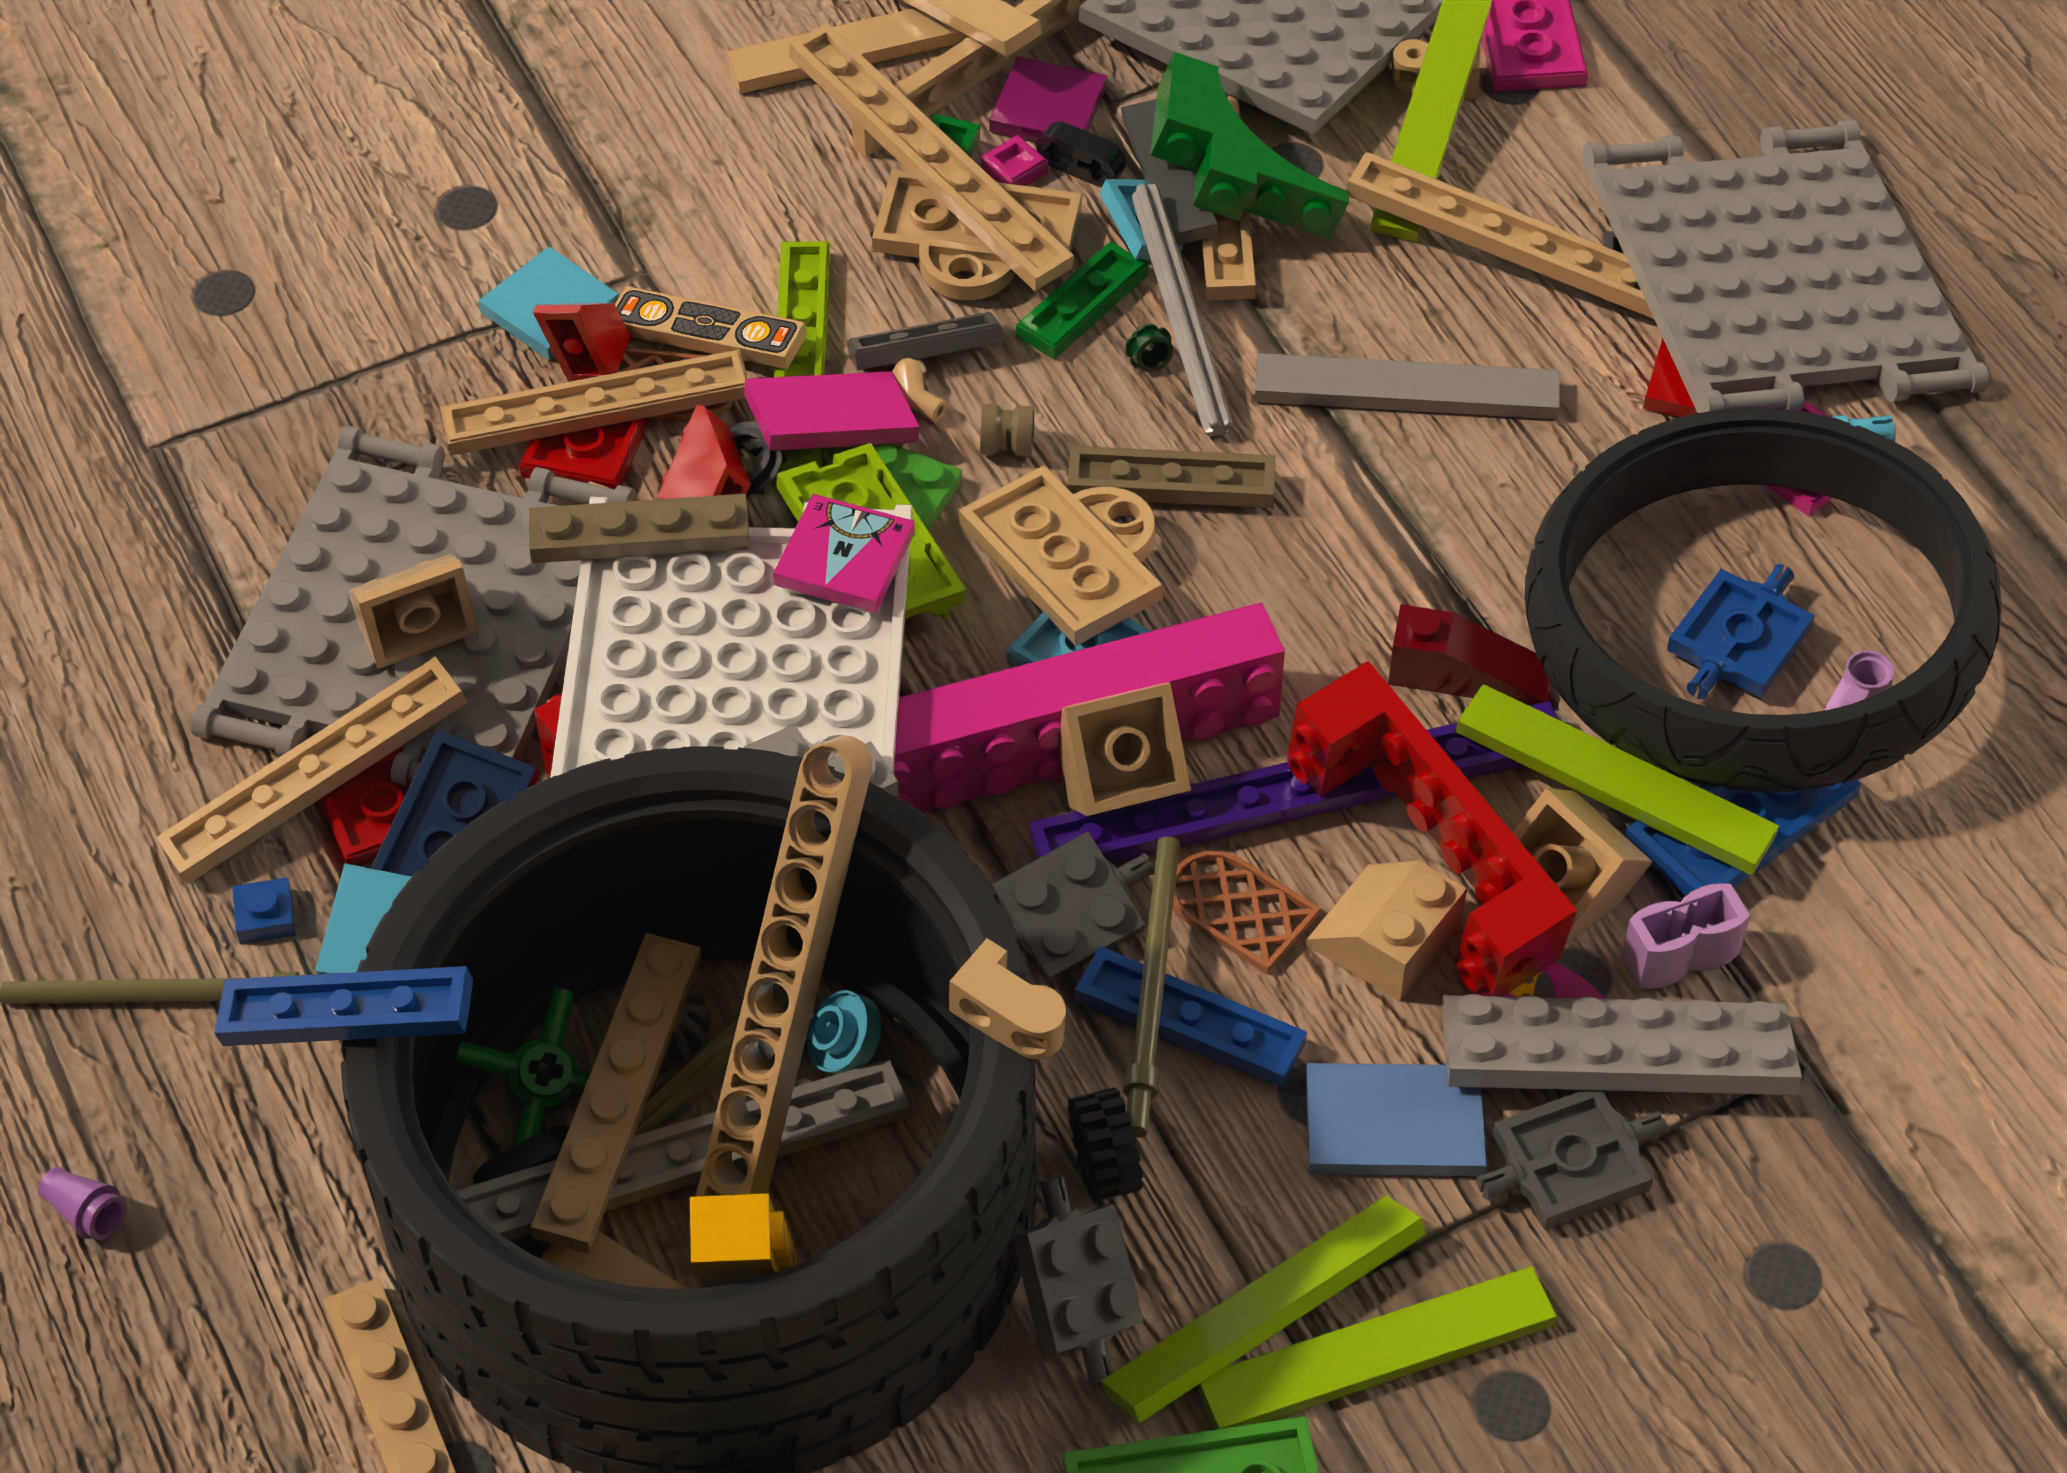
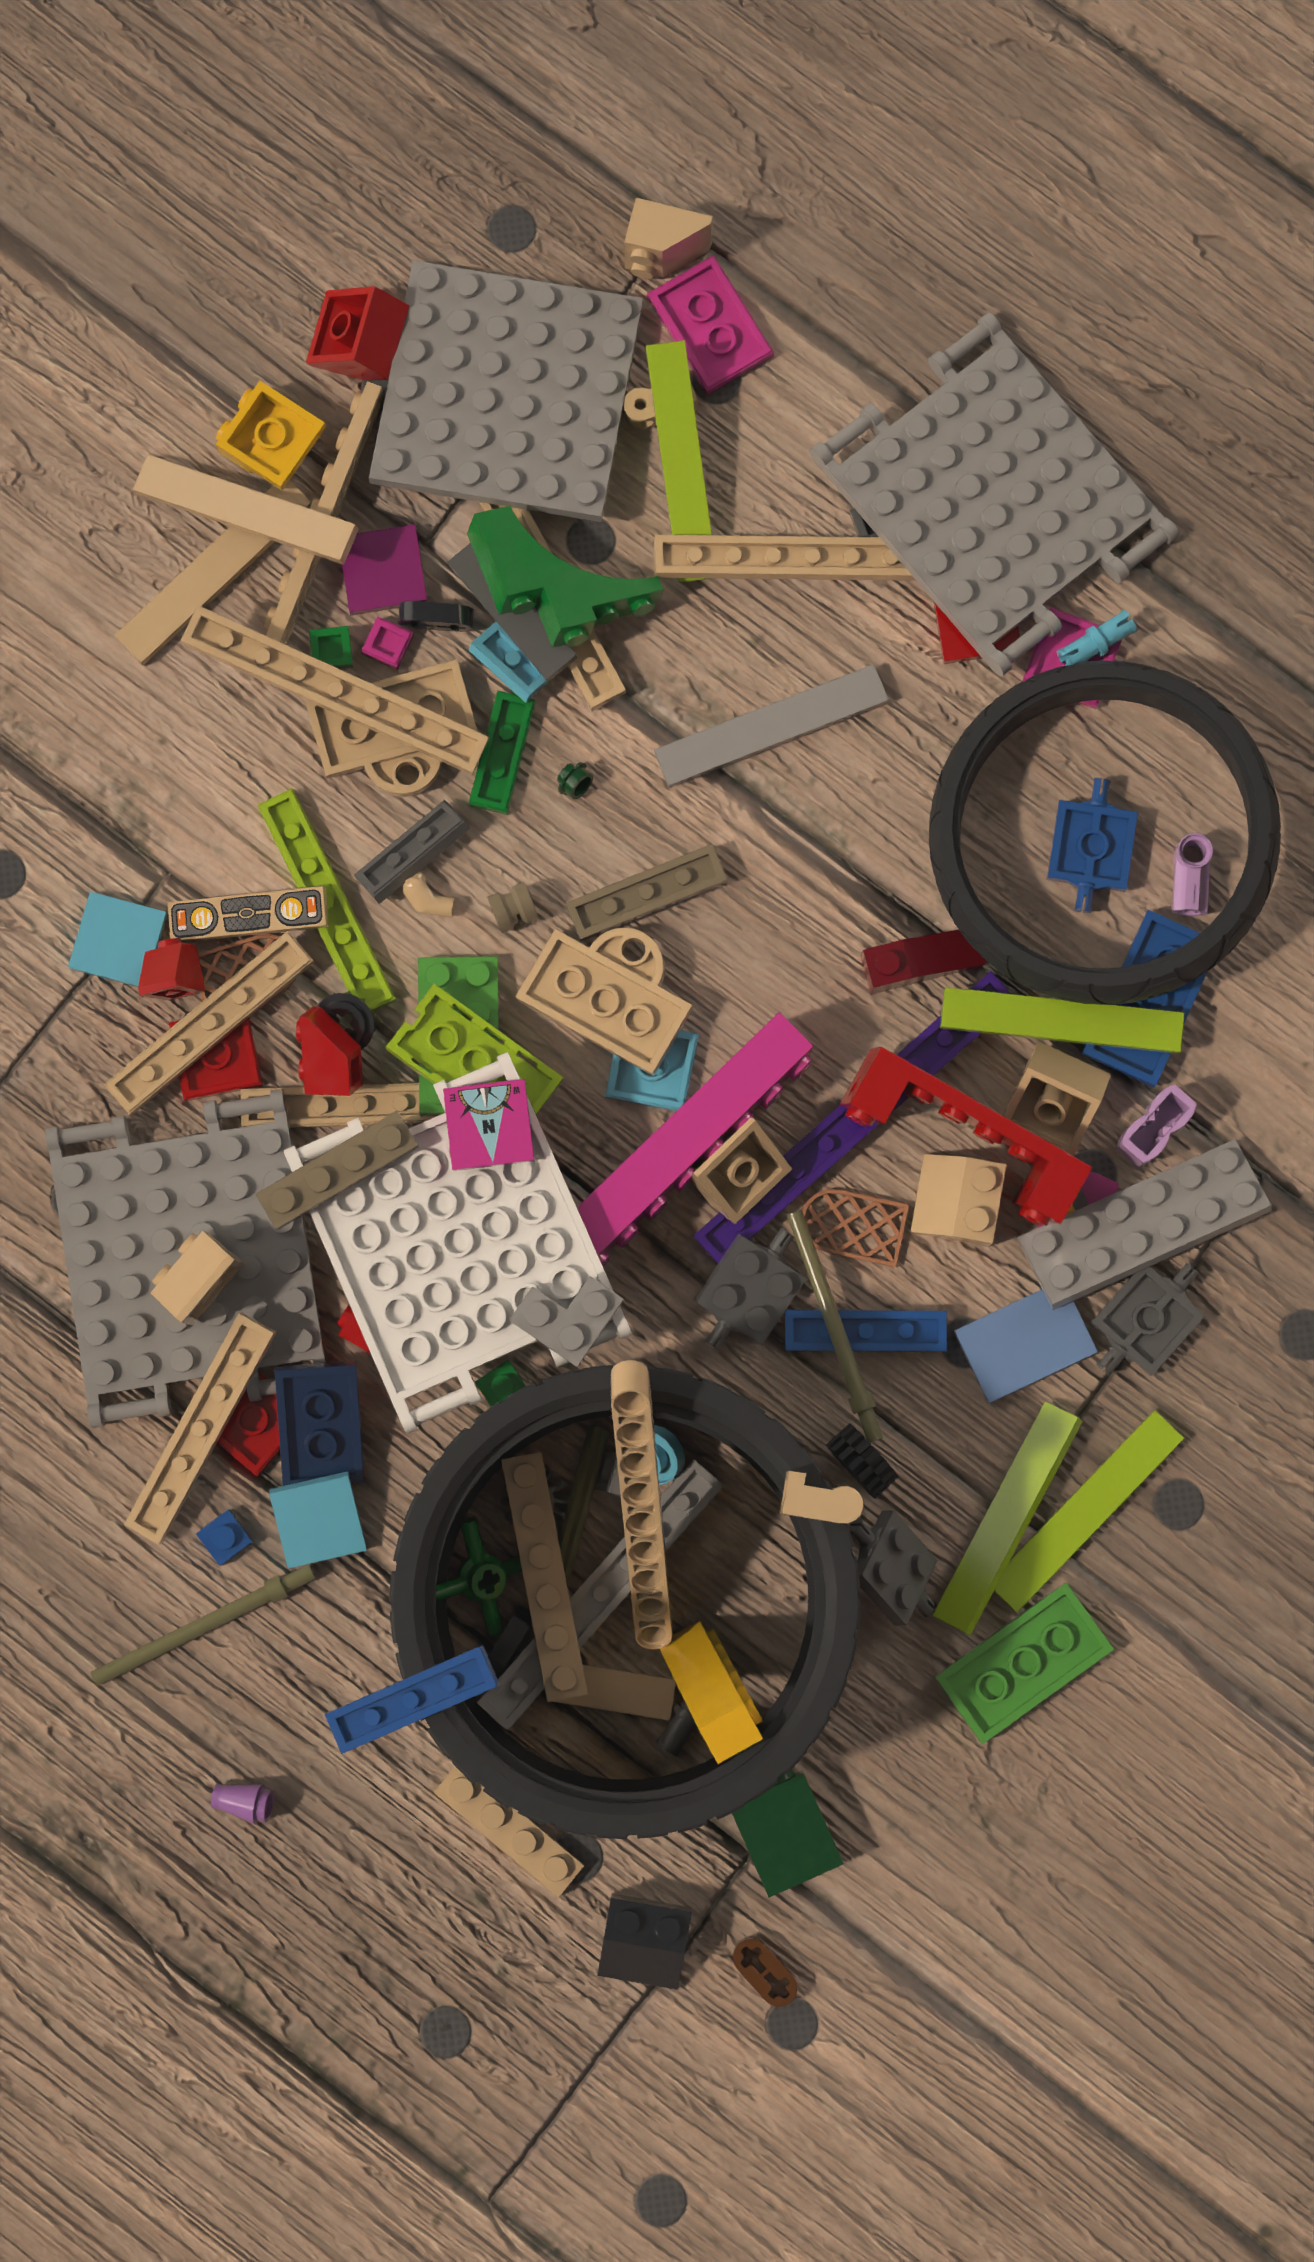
camera: 25 degrees left, 30 degrees up
dark pink tile [744,371,920,451] -> none
light grey axle [1132,183,1233,437] -> none

